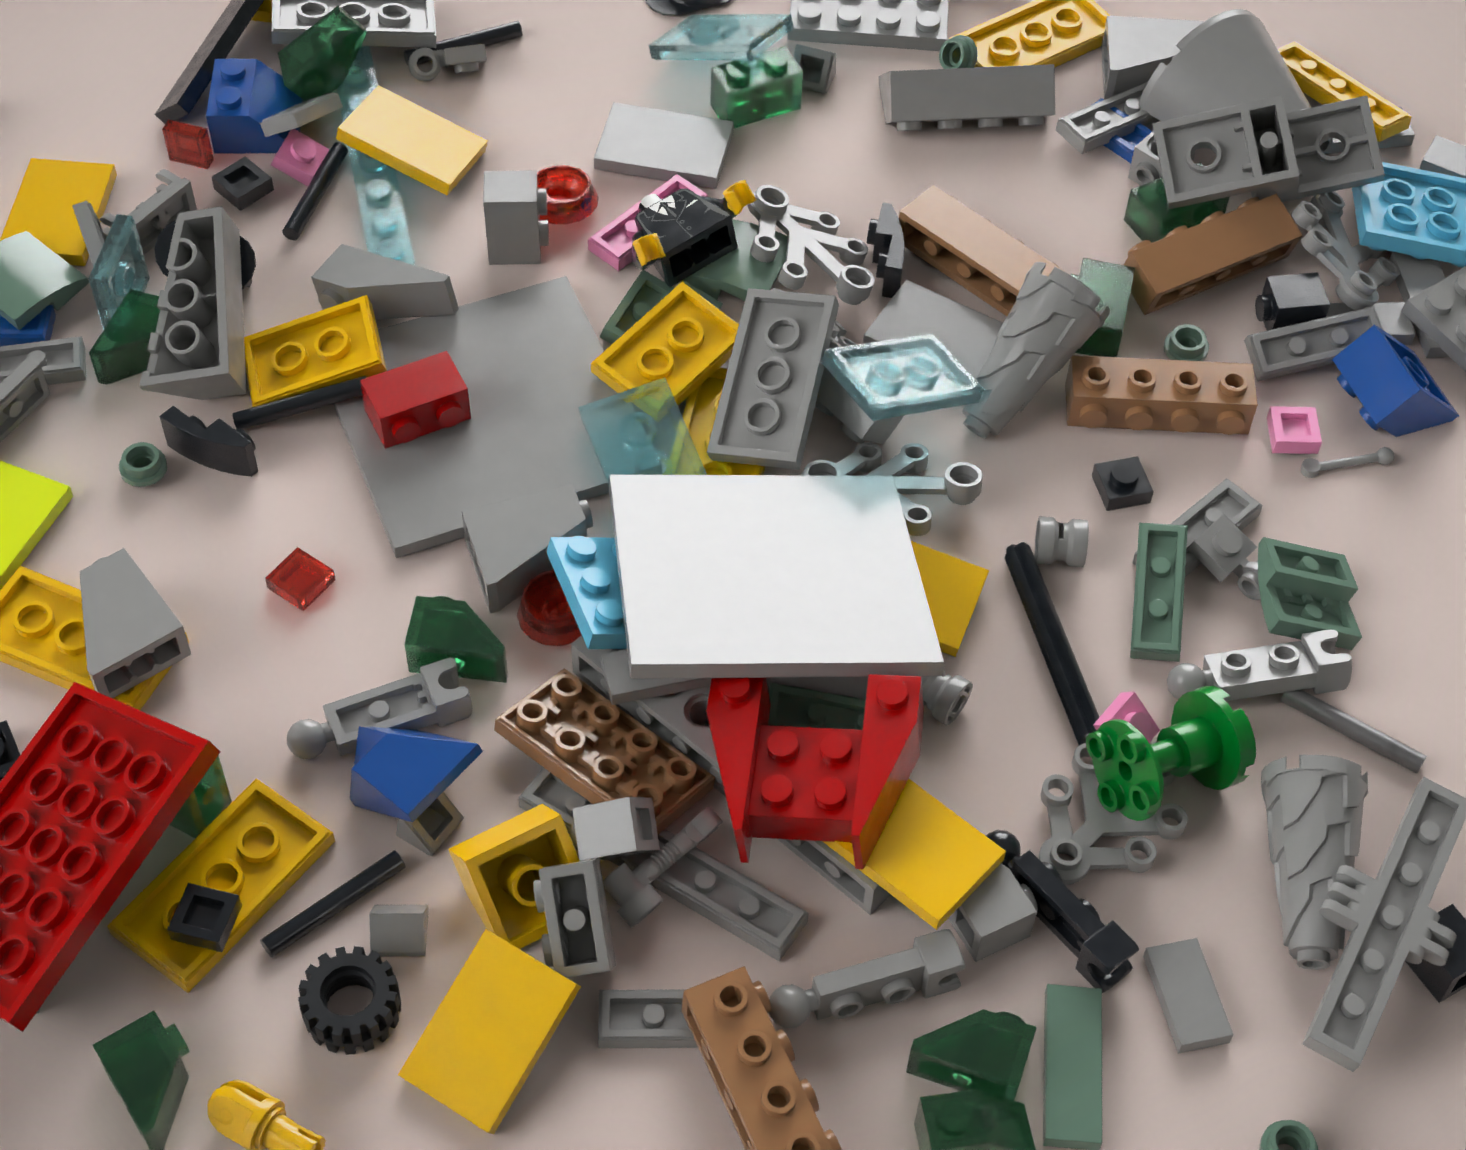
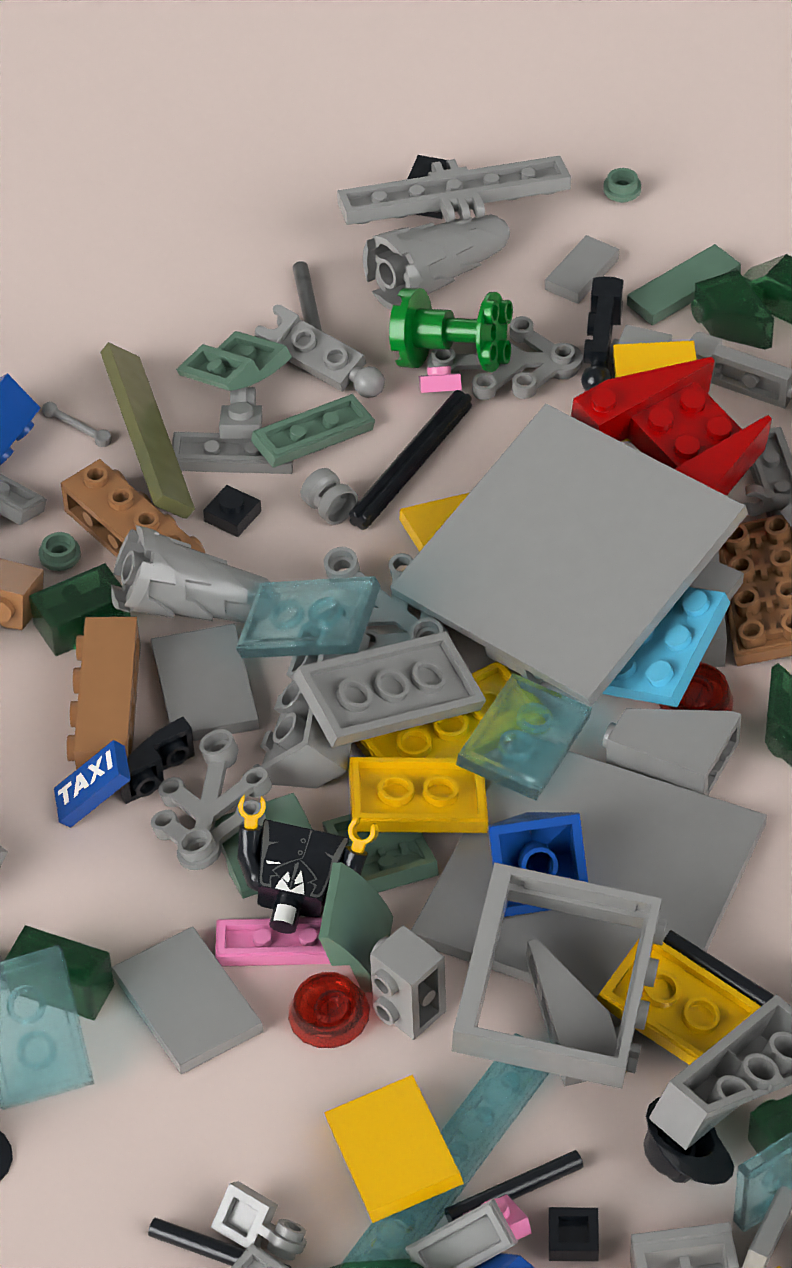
camera: 130 degrees left, 5 degrees down
red brick [360,351,471,449] -> none
bright pink plate [1266,406,1322,454] -> none
none -> blue tile [54,740,131,828]
none -> olive tile [100,342,195,519]
none -> sand green slope [319,862,393,993]
none -> light grey window [452,862,668,1089]
none -> blue slope [488,812,588,917]

